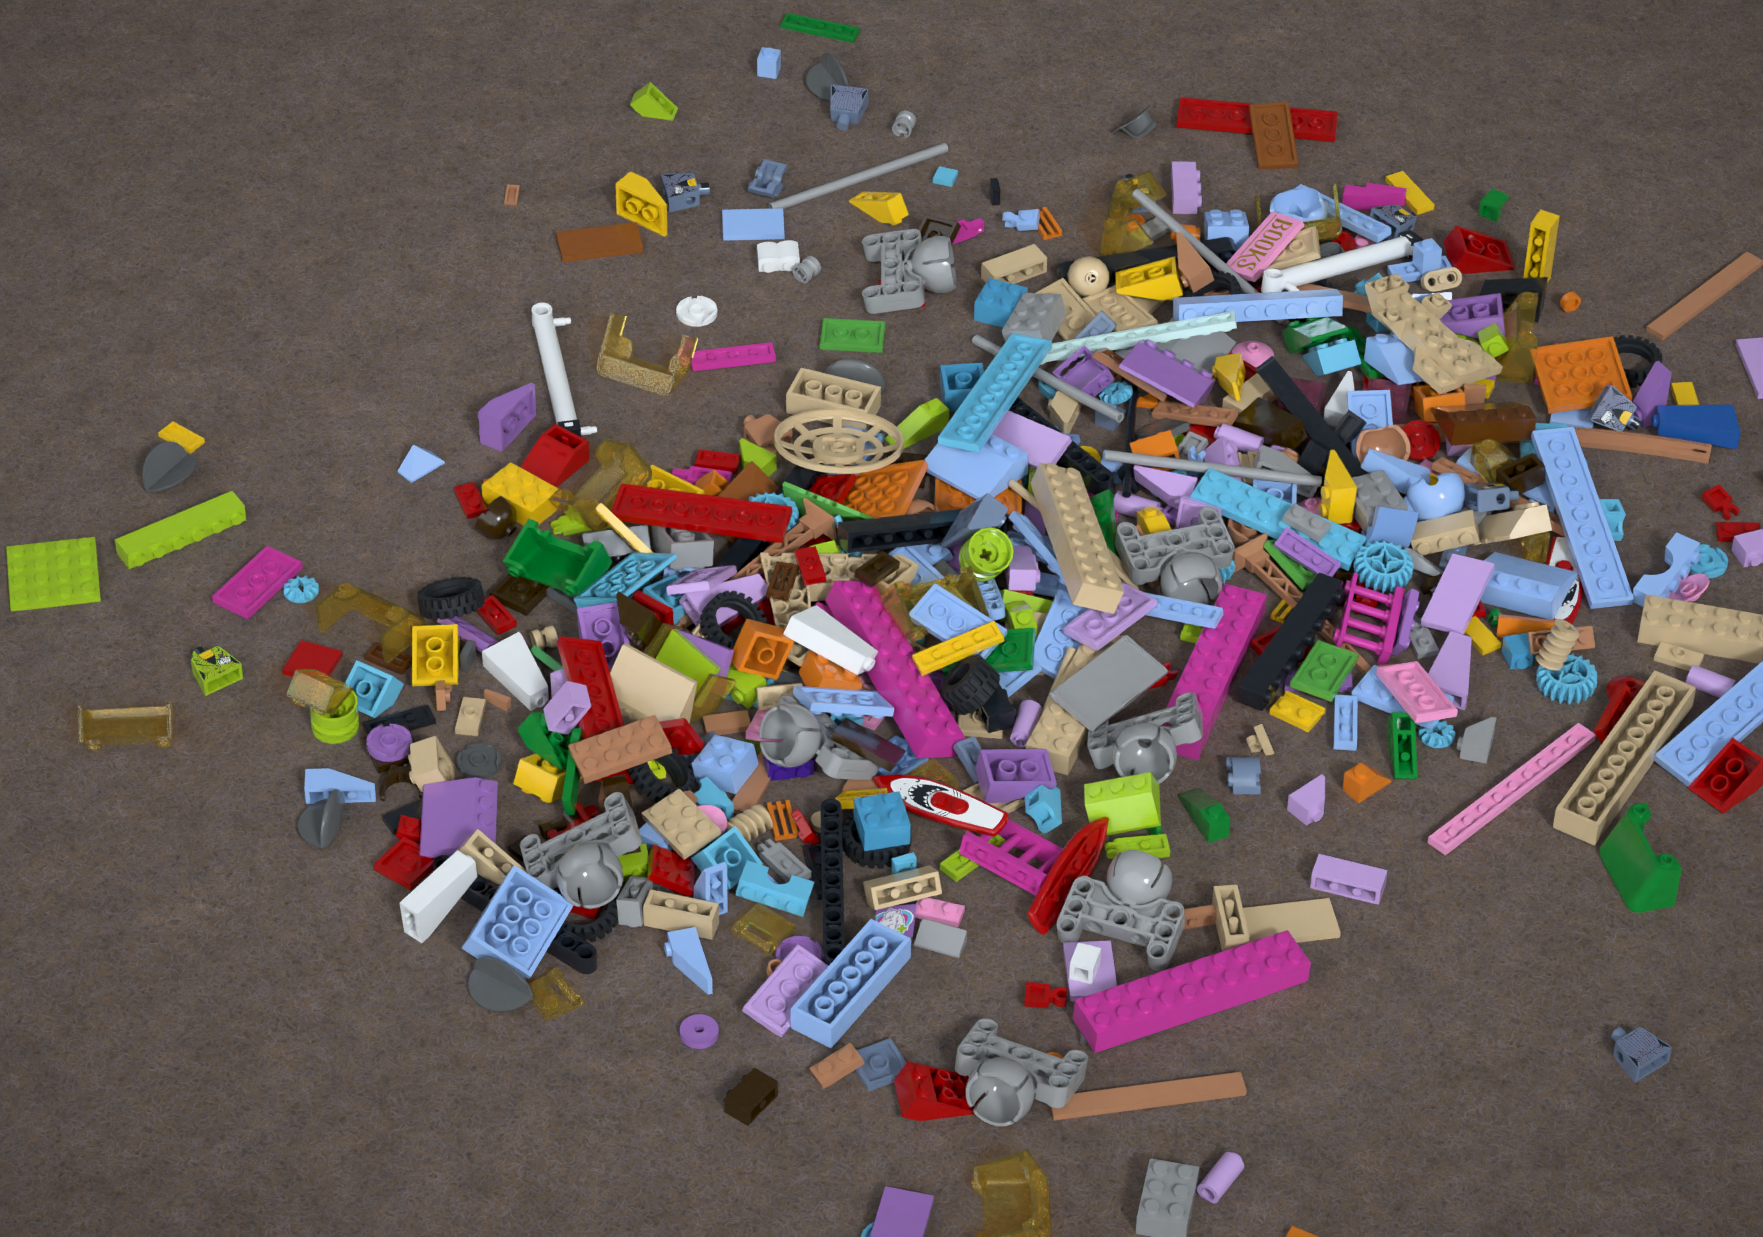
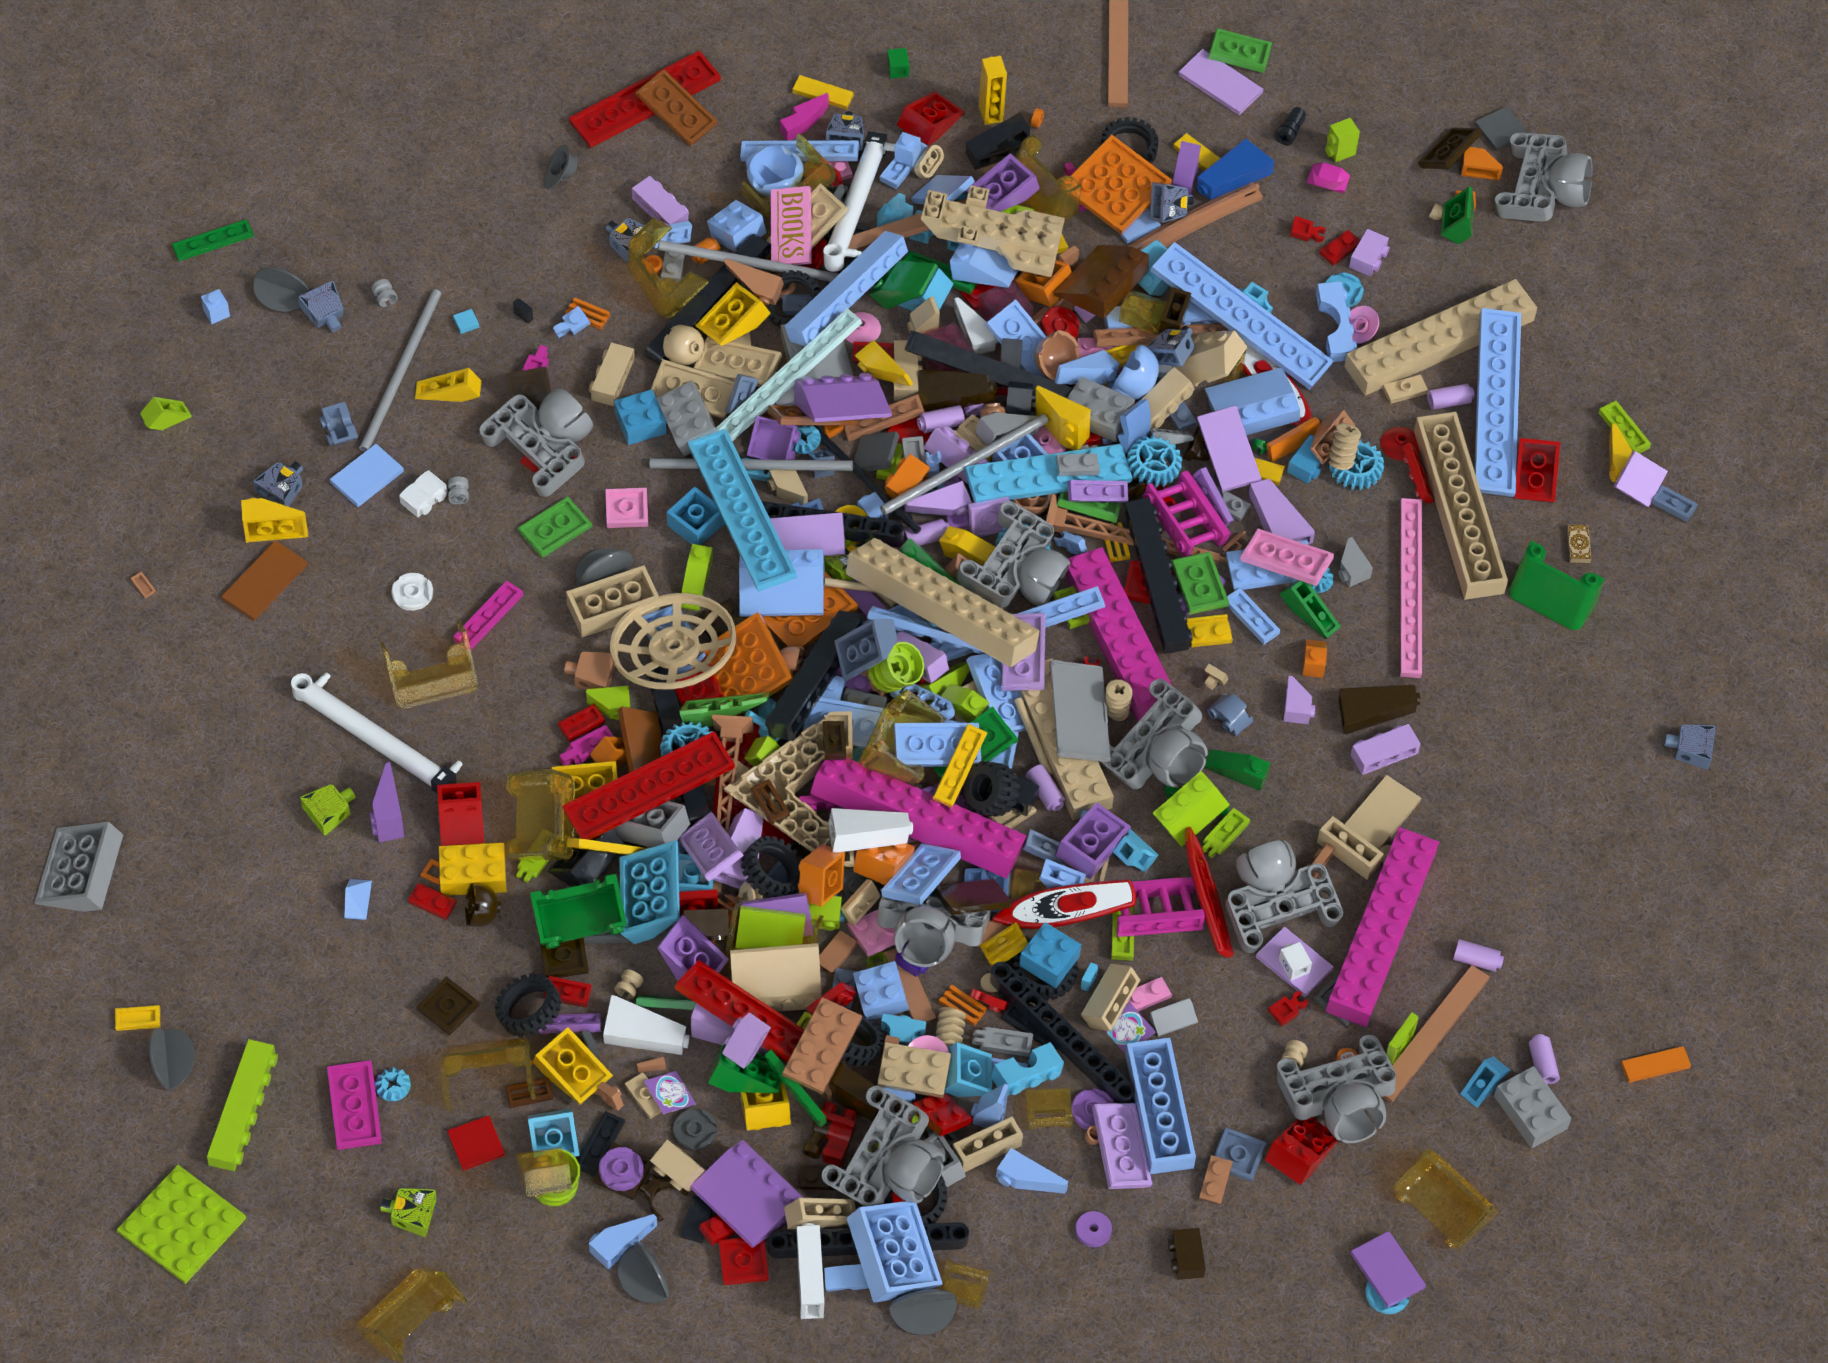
camera: 45 degrees left, 15 degrees up
red plate [794,546,826,586] -> none
lime brick [1477,322,1509,358] -> none
none -> light grey slope [34,822,123,912]
none -> lime torso [300,785,356,836]
none -> dark brown plate [417,976,480,1036]
none -> bright pink plate [605,488,648,528]
none -> sticker [644,1071,696,1114]
none -> light blue plate [652,221,692,248]
none -> light blue slope [824,1264,869,1292]
none -> tan slope [907,297,940,336]
none -> light blue slope [1039,859,1086,889]
none -> light blue plate [1053,531,1088,555]
none -> tan piece [1105,680,1132,721]
none -> tan wheel [1281,1040,1308,1070]
none -> dark brown slope [1338,685,1420,734]
none -> lime tile [1386,1012,1418,1065]
none -> lavender brick [1453,939,1504,972]
none -> dark azure slope [1460,1056,1510,1108]
none -> tile [1567,525,1591,563]

